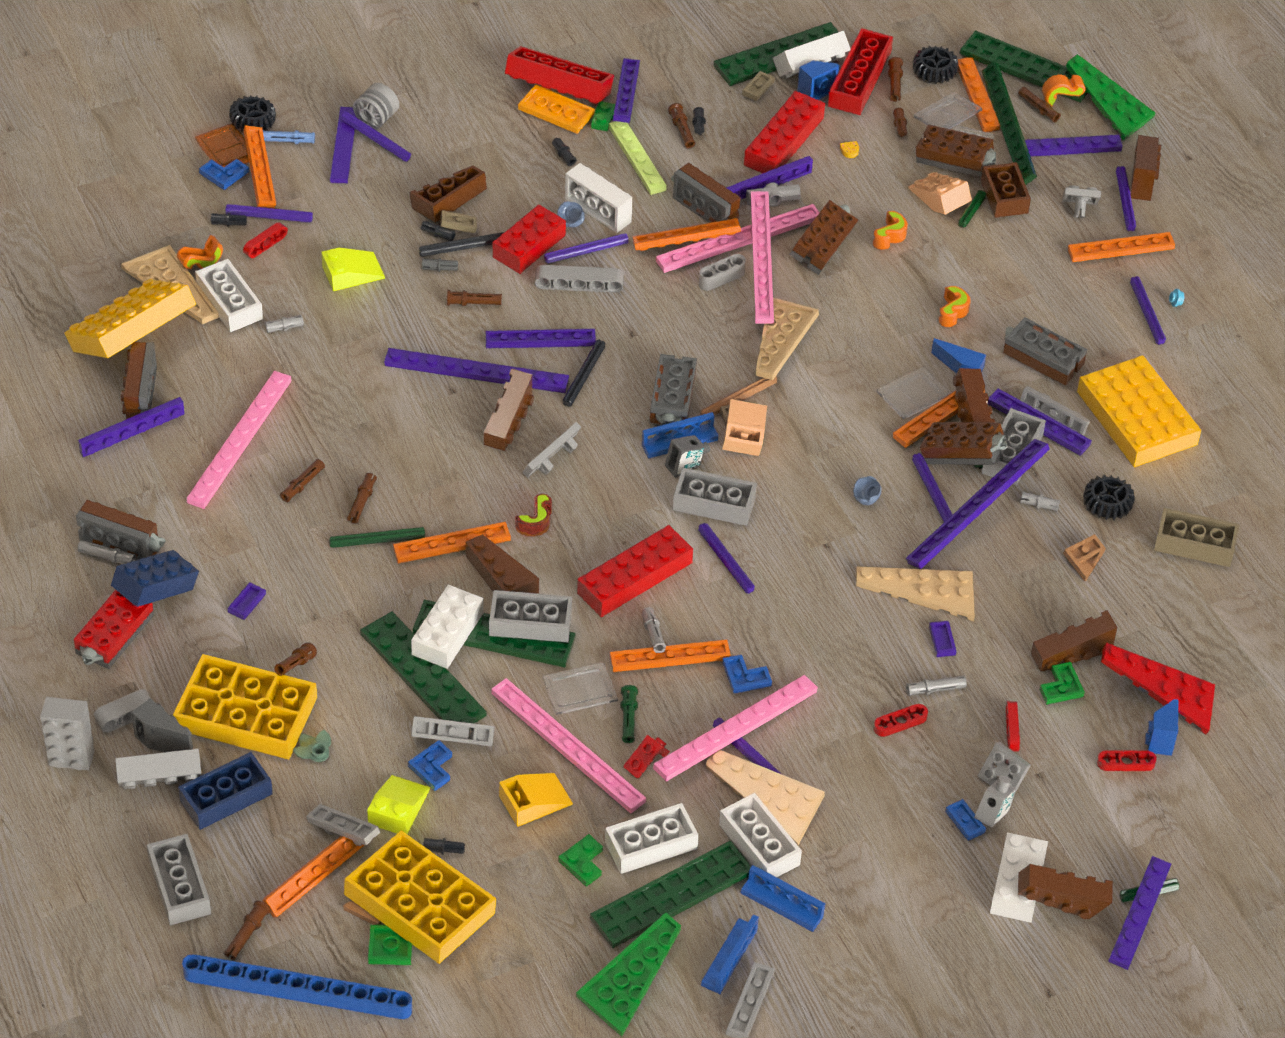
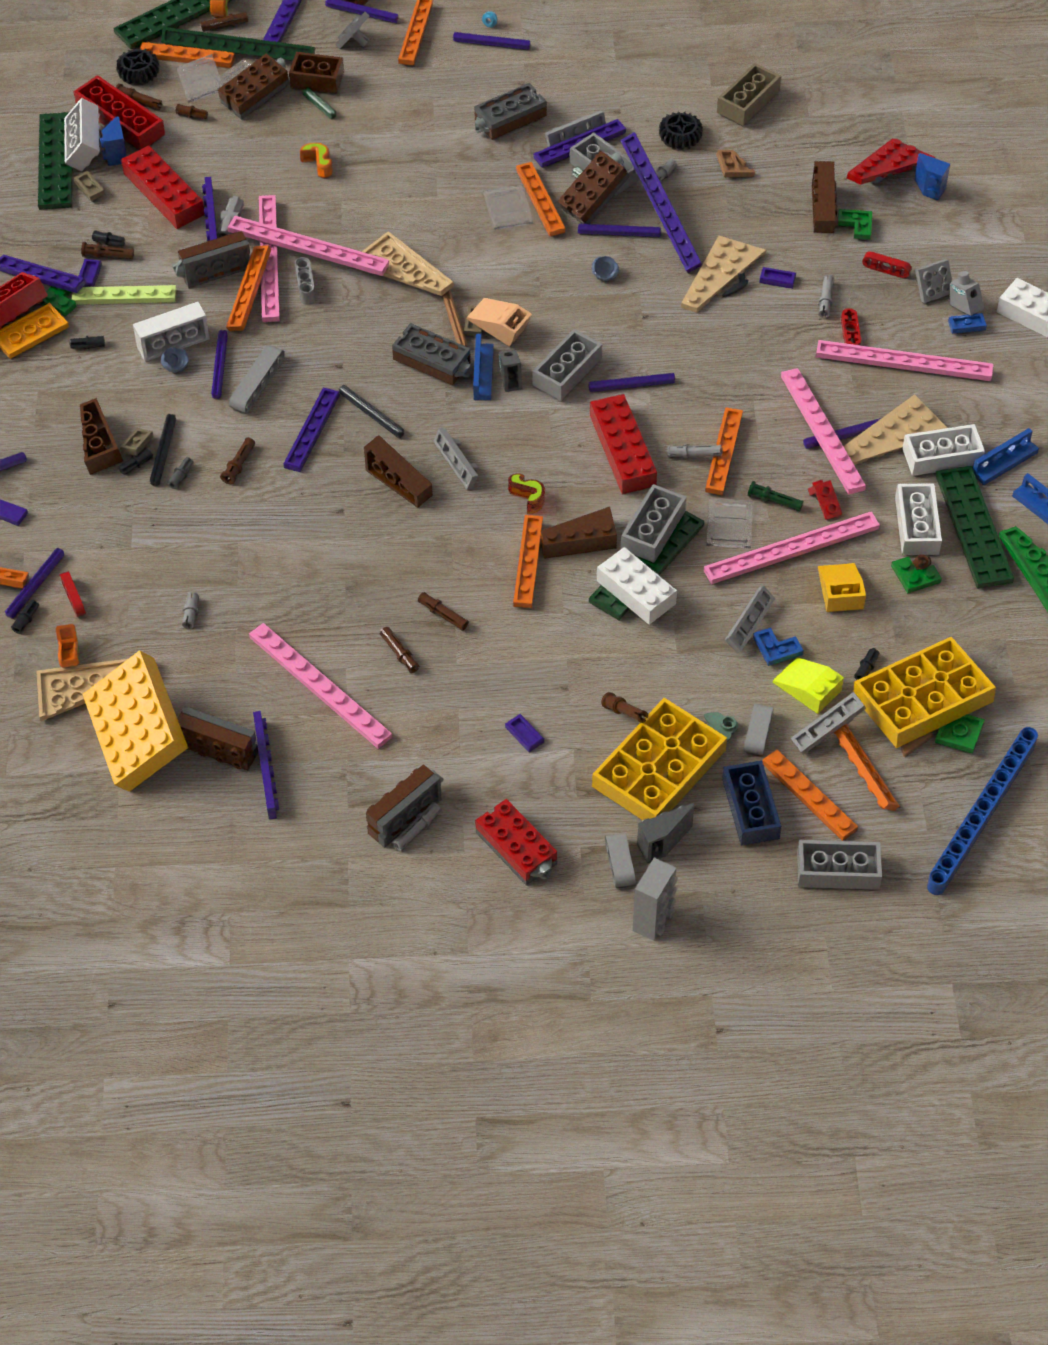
camera: 65 degrees left, 5 degrees up
dark blue brick [111,550,199,607] -> none
light grey brick [115,749,202,790] -> none
white brick [195,259,263,332] -> none
reddish brown pin [224,900,271,960] -> none
neon yellow slope [321,248,385,291] -> none
dark green axle [329,527,425,548] -> none
dark green plate [360,611,487,724] -> none
dark purple plate [384,348,569,393] -> none
red brick [493,204,566,274] -> none
blue plate [723,655,772,694] -> none
reddish brown piece [789,200,858,275] -> none
yellow tile [840,141,859,158] -> none
light nougat slope [908,172,972,214] -> none
blue slope [931,338,986,373] -> none
orange animal [939,286,970,327] -> none
reddish brown wedge [953,368,995,422] -> none
yellow brick [1077,355,1201,467] -> none
red beam [1097,750,1157,771] -> none
none -> dark purple tile [79,259,102,287]
none -> black bar [722,272,749,297]
none -> light grey beam [744,703,774,755]
none -> orange plate [762,750,858,841]
none -> bright pink plate [816,340,993,381]
none -> reddish brown axle [912,555,932,569]

